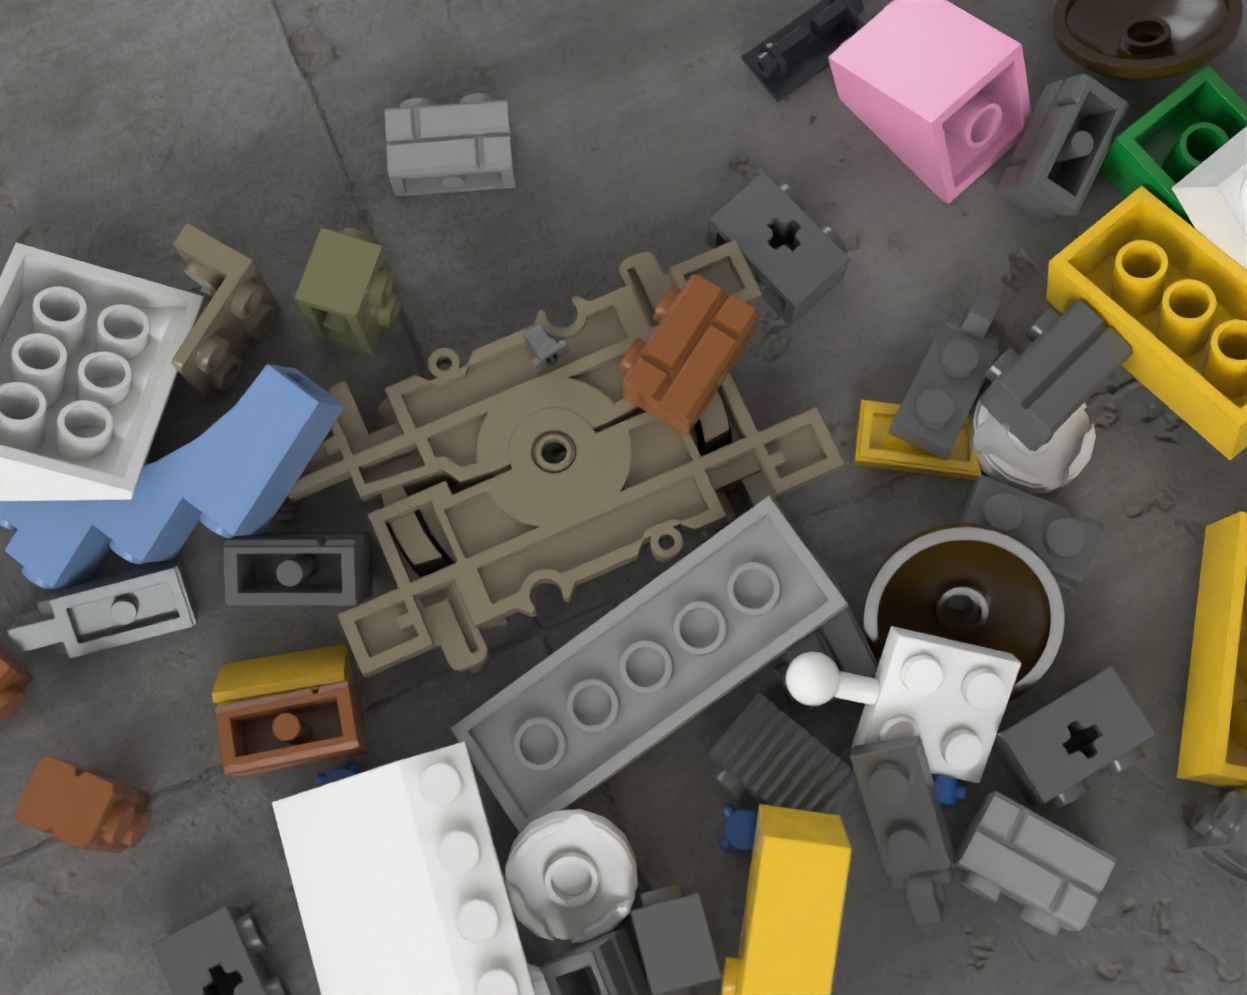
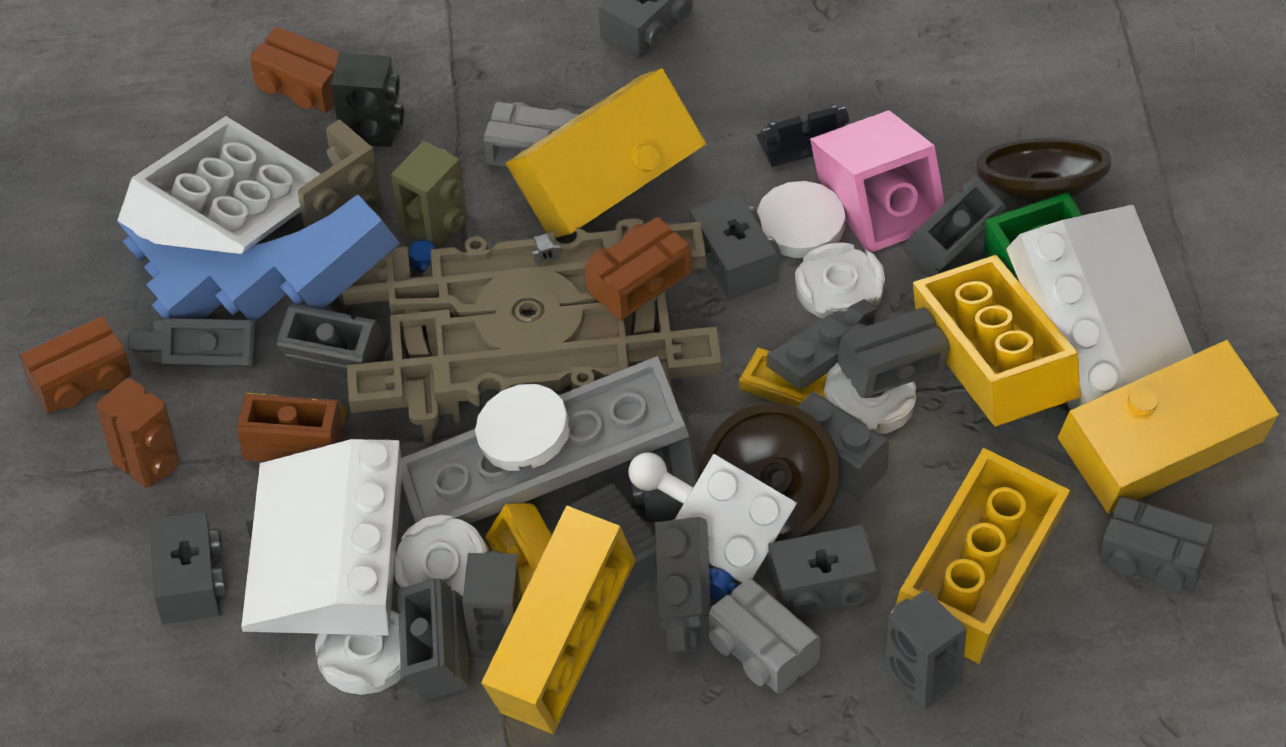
camera: 20 degrees right, 25 degrees down
none -> dark orange brick [250,26,341,113]
none -> pearl dark grey brick [331,52,404,147]
none -> blue piece [409,239,435,273]
none -> white tile [475,384,570,471]
none -> yellow slope [485,503,552,597]
none -> yellow brick [505,68,706,238]
none -> white tile [757,181,845,258]
none -> white tile [795,242,885,319]

